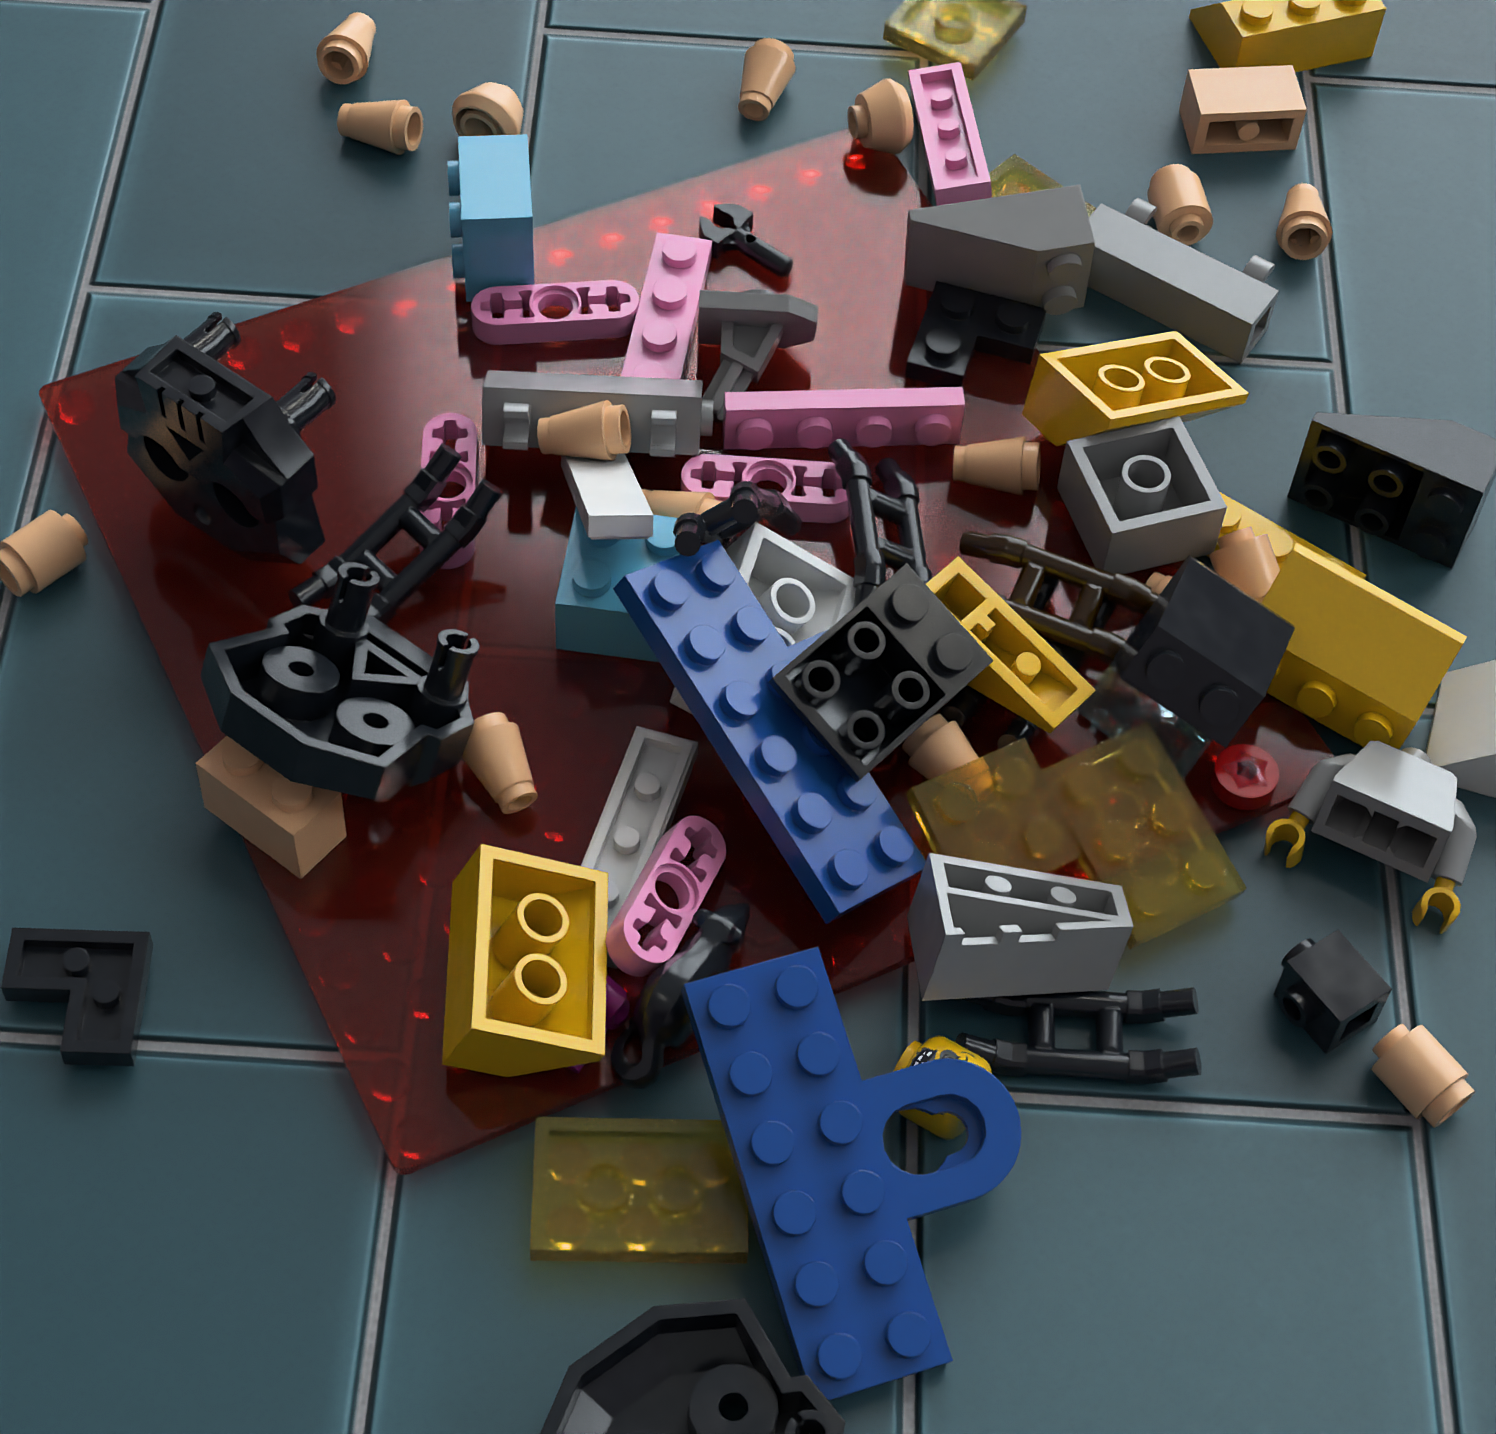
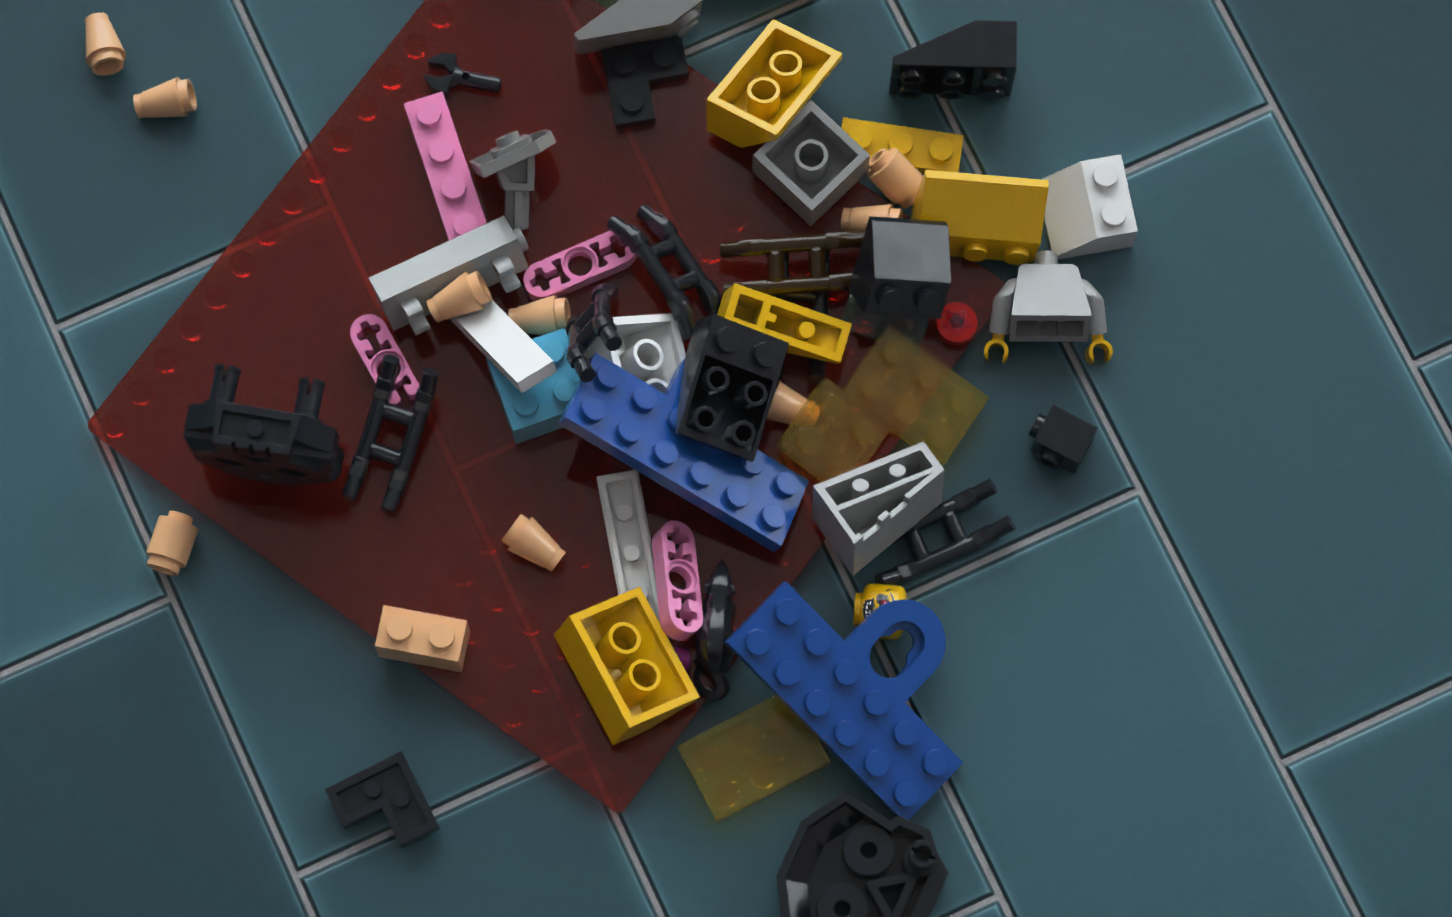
camera: 25 degrees left, 20 degrees up
black brick [200,562,480,802] -> none
medium azure brick [447,134,535,302] -> none
light nougat cone [452,82,524,136] -> none
bright pink beam [471,280,639,345] -> none
bright pink plate [722,387,965,450] -> none
light nougat cone [953,436,1041,496] -> none
light nougat brick [1371,1024,1475,1128] -> none

